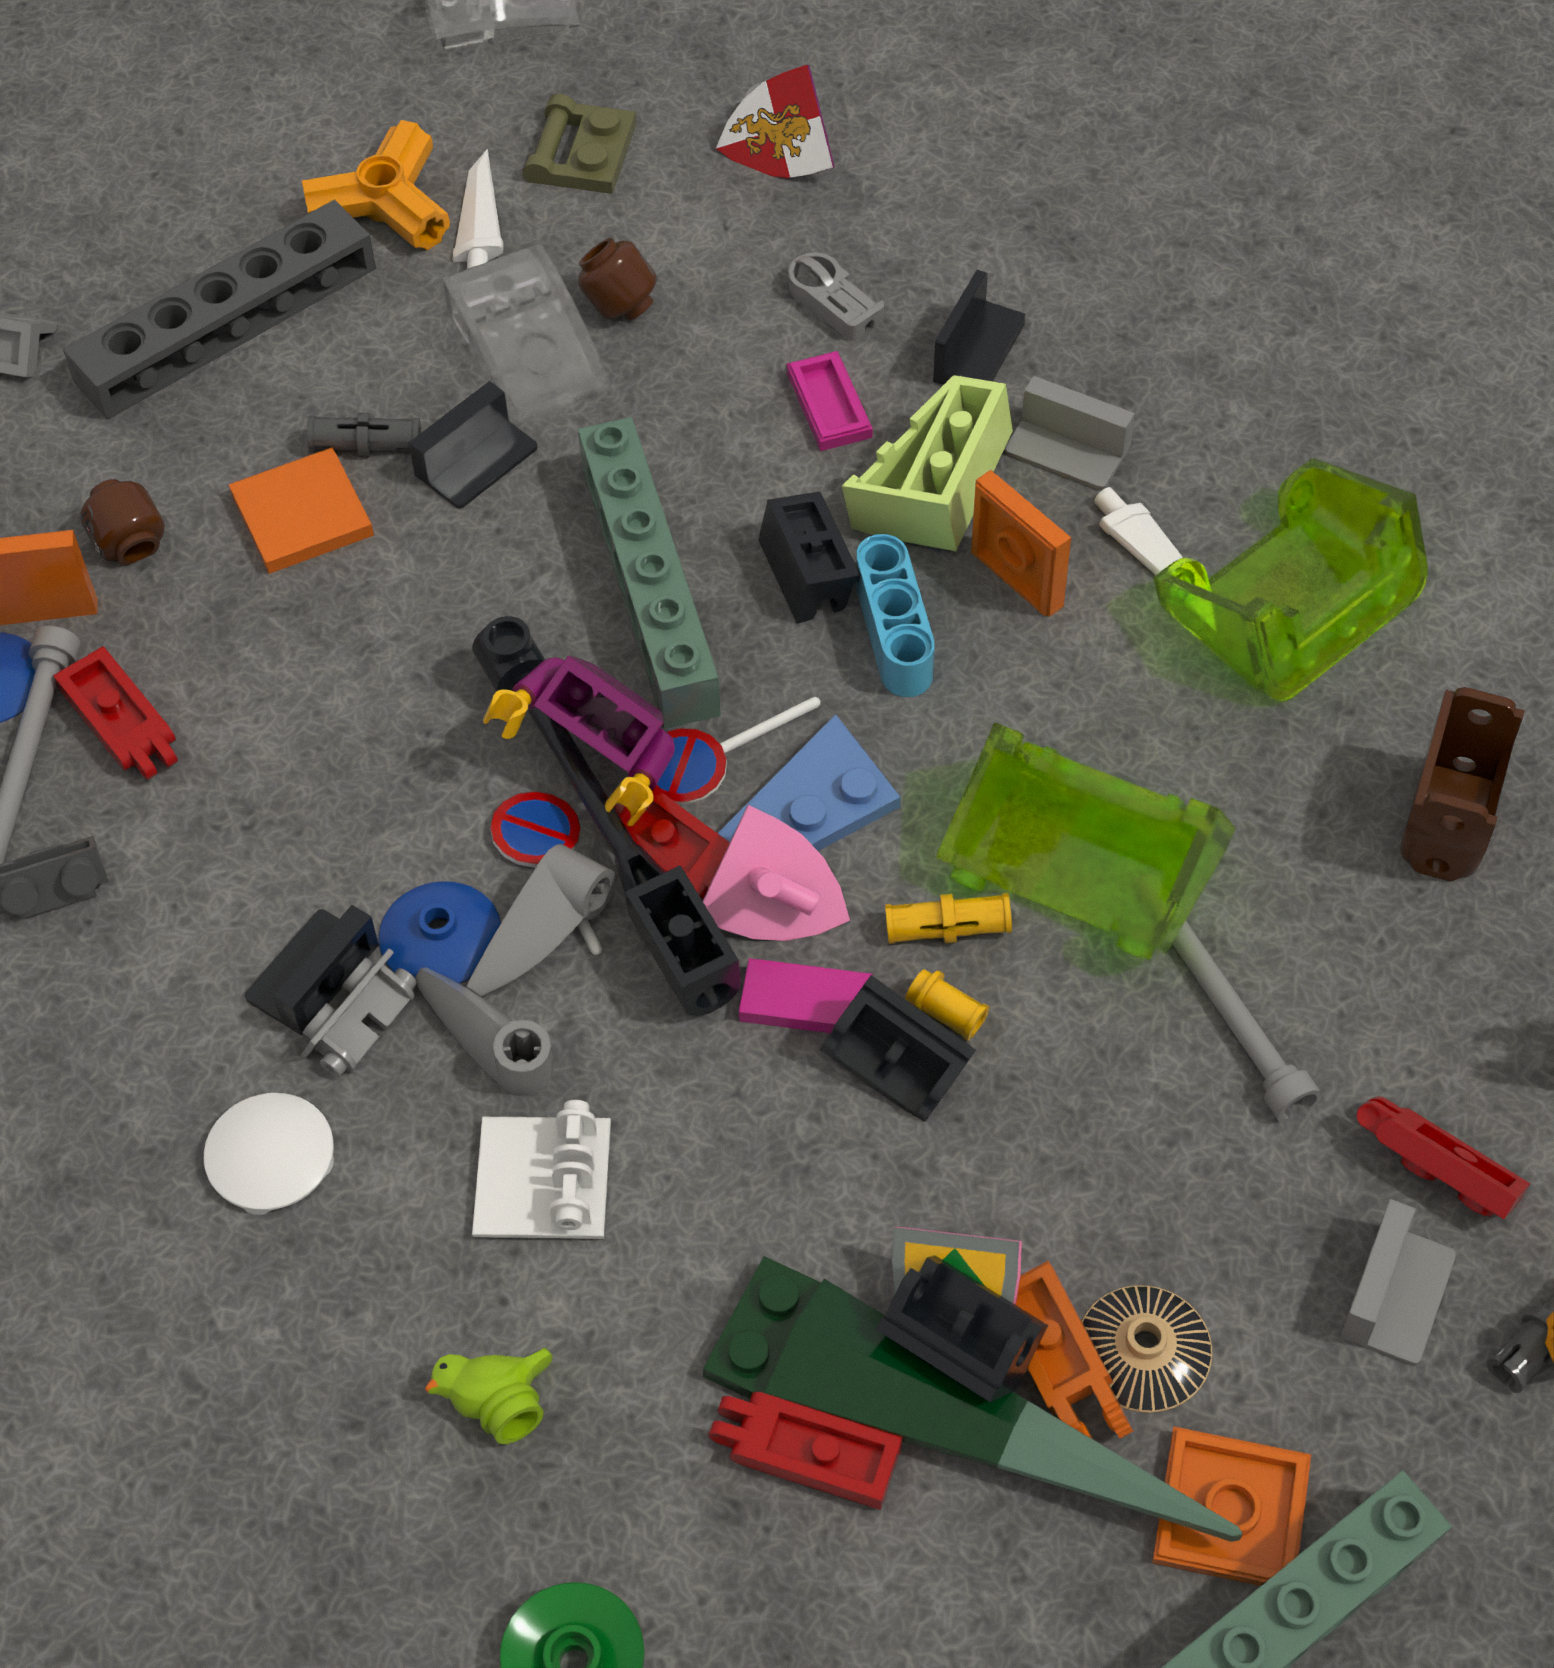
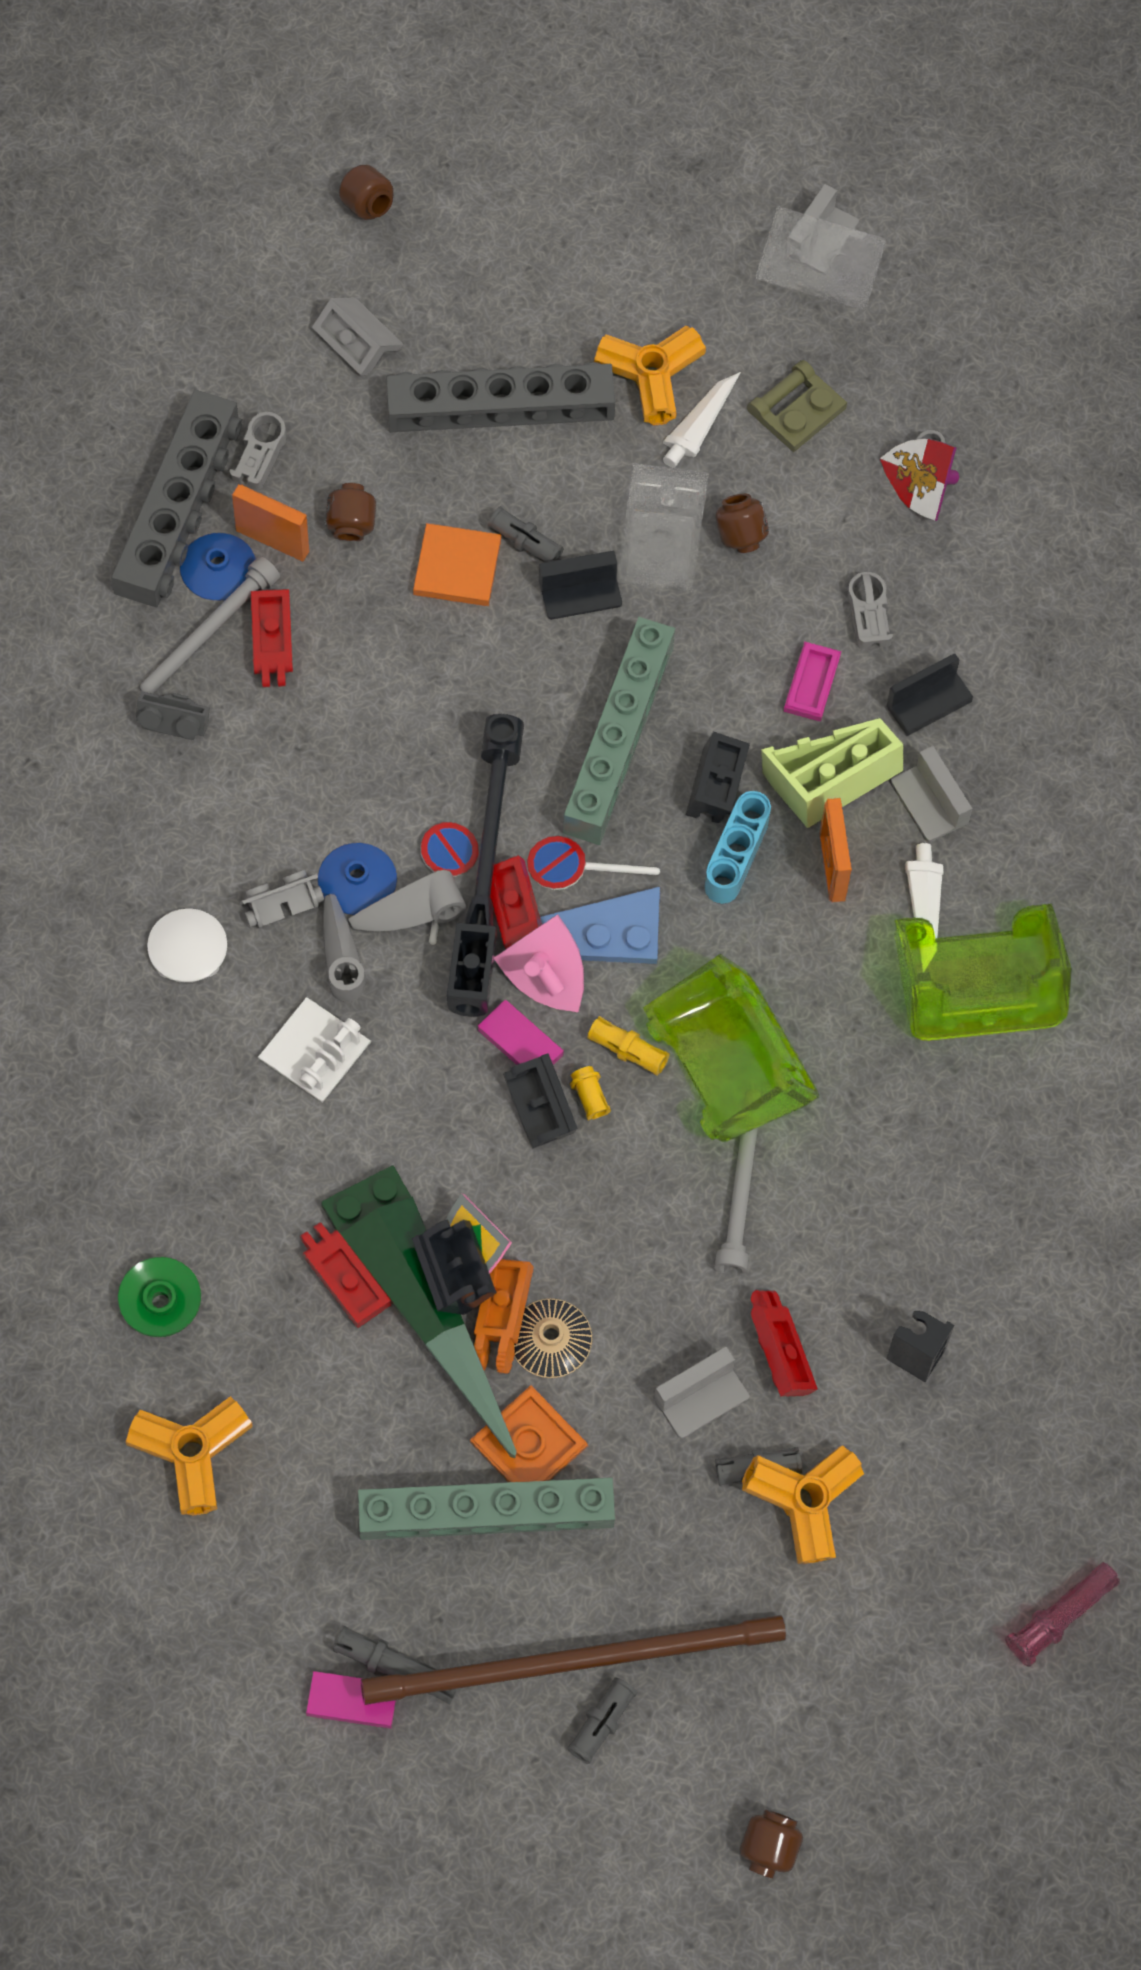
camera: 30 degrees right, 10 degrees up
black panel [245,905,379,1036] -> none
lime animal [425,1348,553,1444] -> none
magenta torso [483,655,675,826] -> none
reddish brown piece [1400,687,1525,881] -> none

